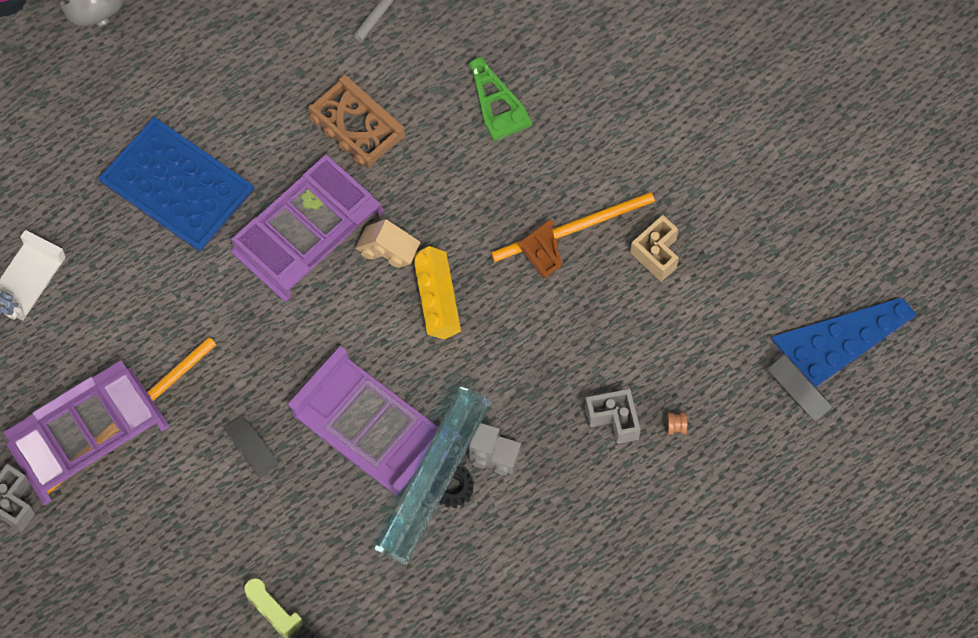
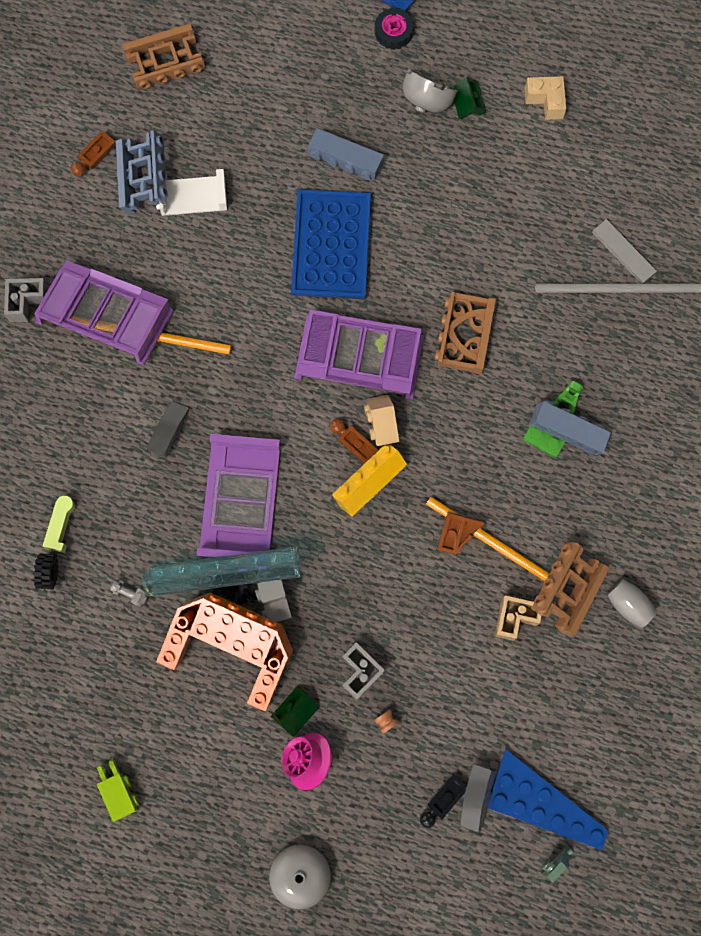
camera: 55 degrees right, 10 degrees up
none -> light grey bar [110,580,148,608]
none -> wedge [156,593,293,711]
none -> light grey cylinder [269,844,331,909]
none -> dark green panel [270,687,319,737]
none -> dark pink piece [282,733,332,790]
none -> sand blue brick [308,128,383,181]
none -> dark orange plate [330,419,379,464]
none -> black plate [420,774,467,828]
none -> sand blue brick [529,401,611,455]
none -> medium nougat fence [531,542,609,636]
none -> sand green wing [541,844,574,883]
none -> light grey piece [607,579,657,628]

